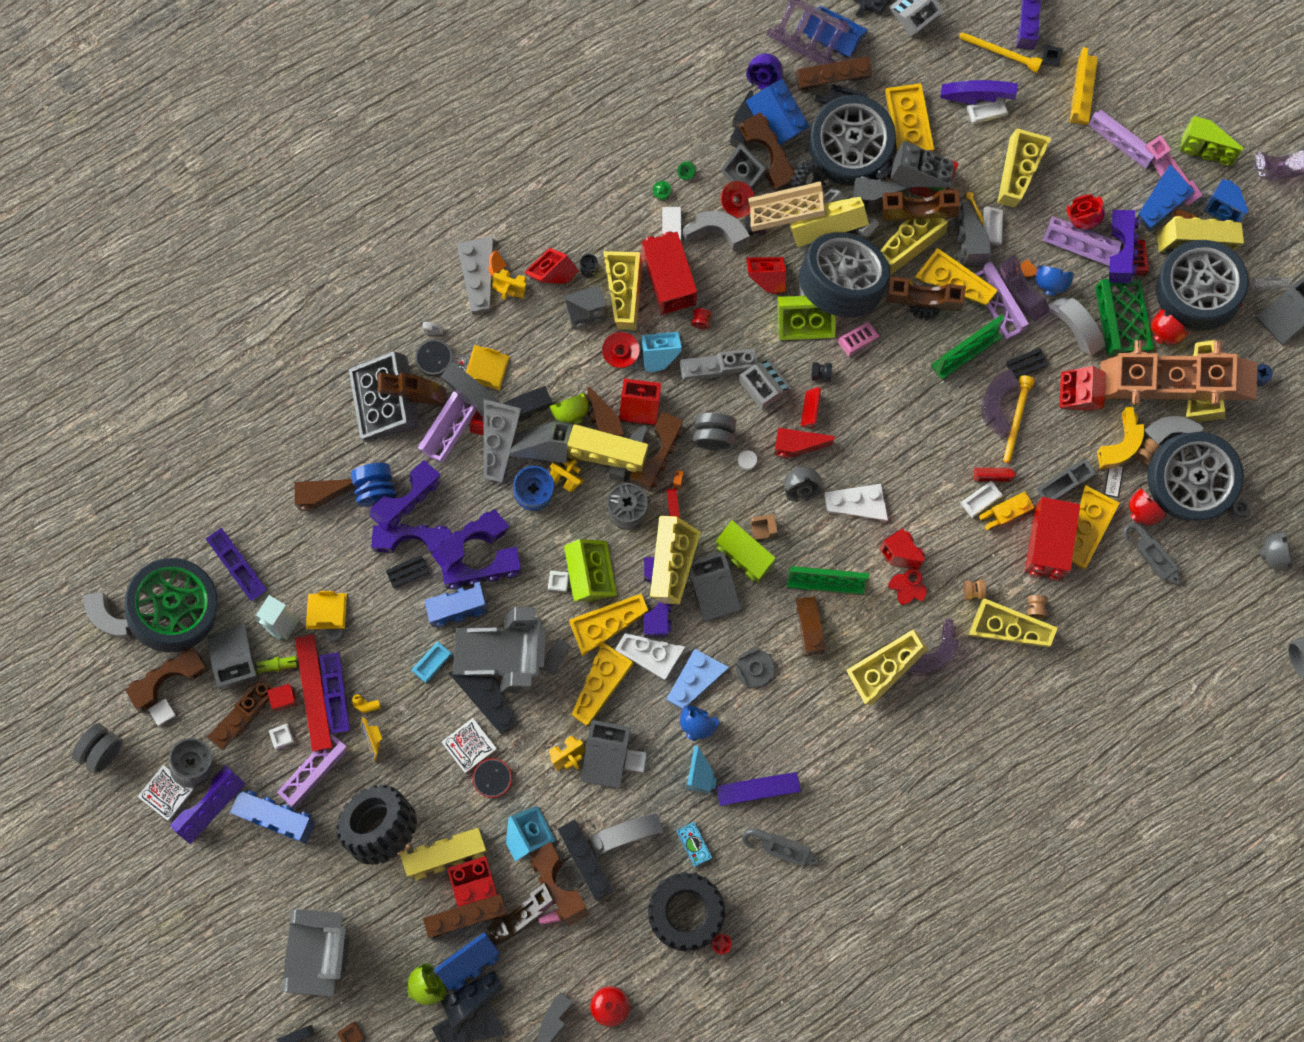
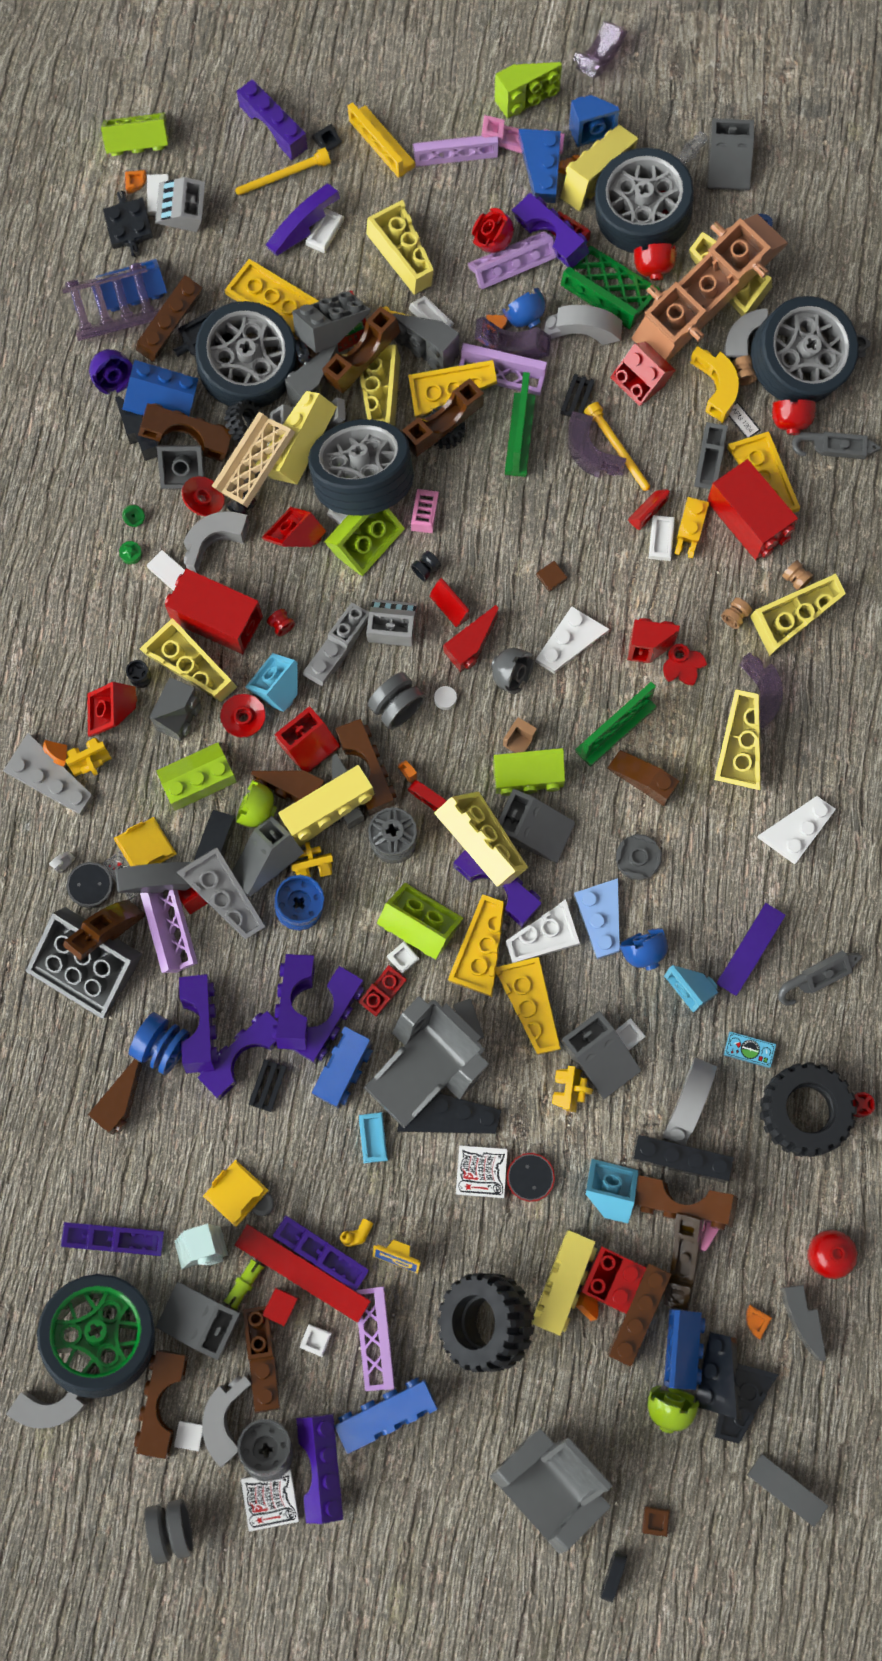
camera: 45 degrees left, 0 degrees up
none -> lime slope [156,742,237,811]
none -> light grey arch [202,1375,252,1468]
none -> red slope [358,965,408,1017]
none -> reddish brown tile [536,561,567,592]
none -> orange tile [575,1286,599,1321]
none -> orange tile [746,1305,772,1340]
none -> white wing [757,796,836,864]

